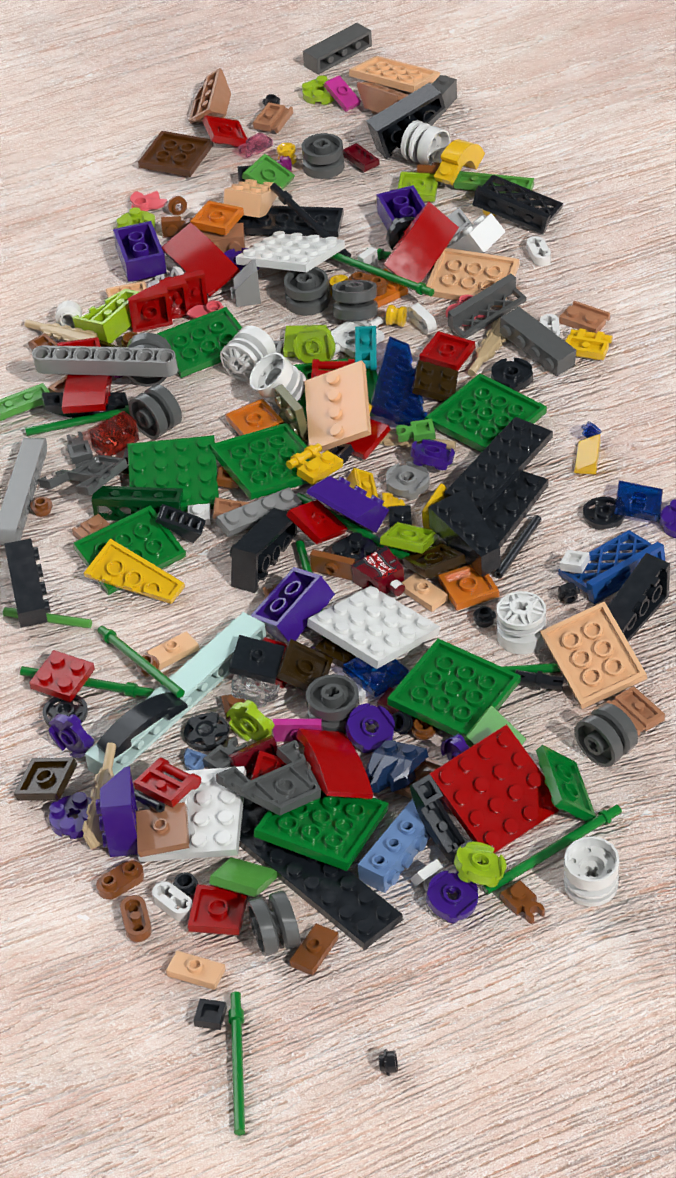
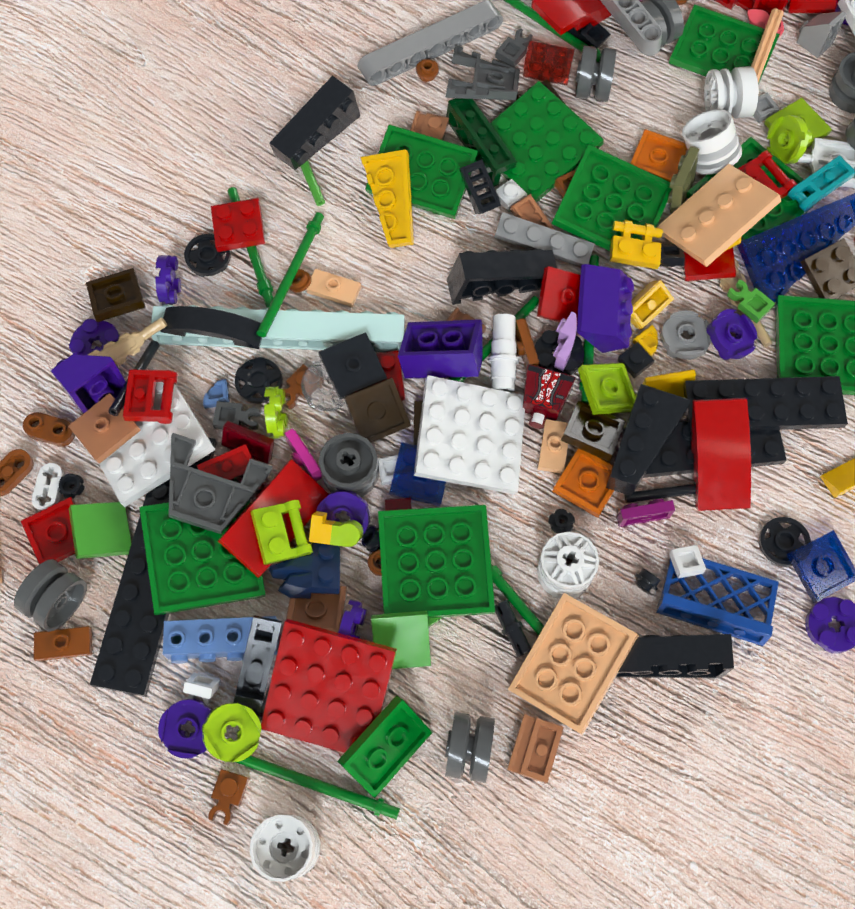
camera: 50 degrees right, 25 degrees up
none -> lime plate [251,500,313,565]
none -> leg [309,511,363,547]
none -> white piece [488,314,519,392]
none -> lavender slope [553,312,577,371]
none -> magenta plate [616,499,675,527]
none -> red slope [691,398,751,511]
none -> light nougat axle [751,8,784,82]

